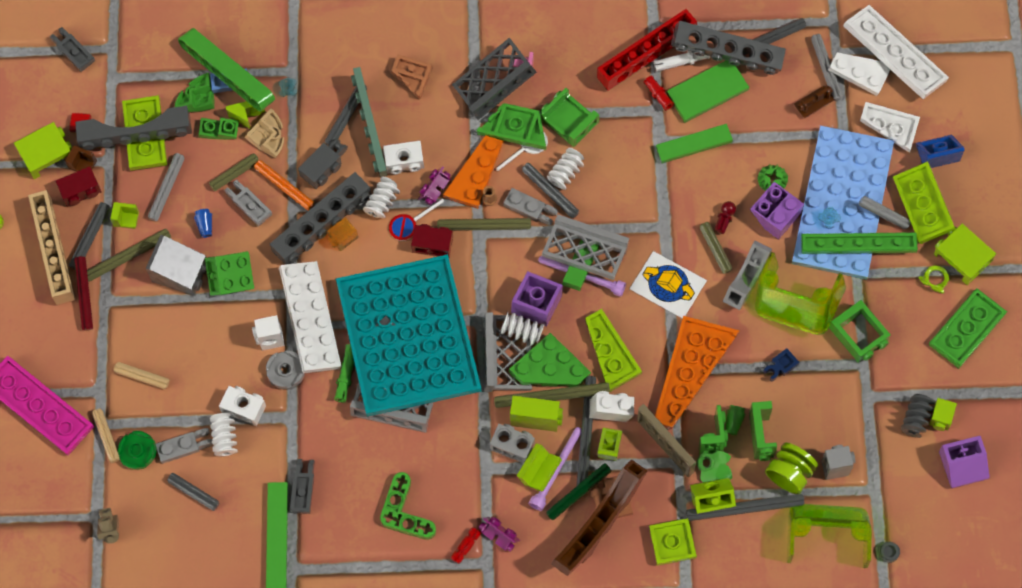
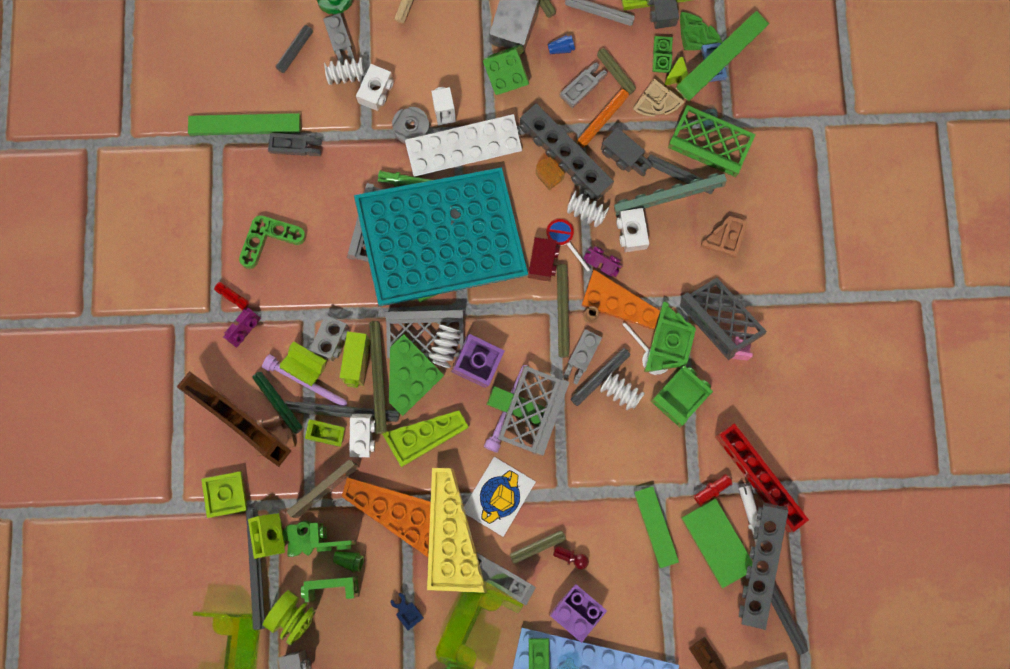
camera: 85 degrees right, 10 degrees up
bright green gear [758,164,788,191] -> none
none -> light yellow wing [427,468,487,593]
none -> bright green fence [668,105,756,178]

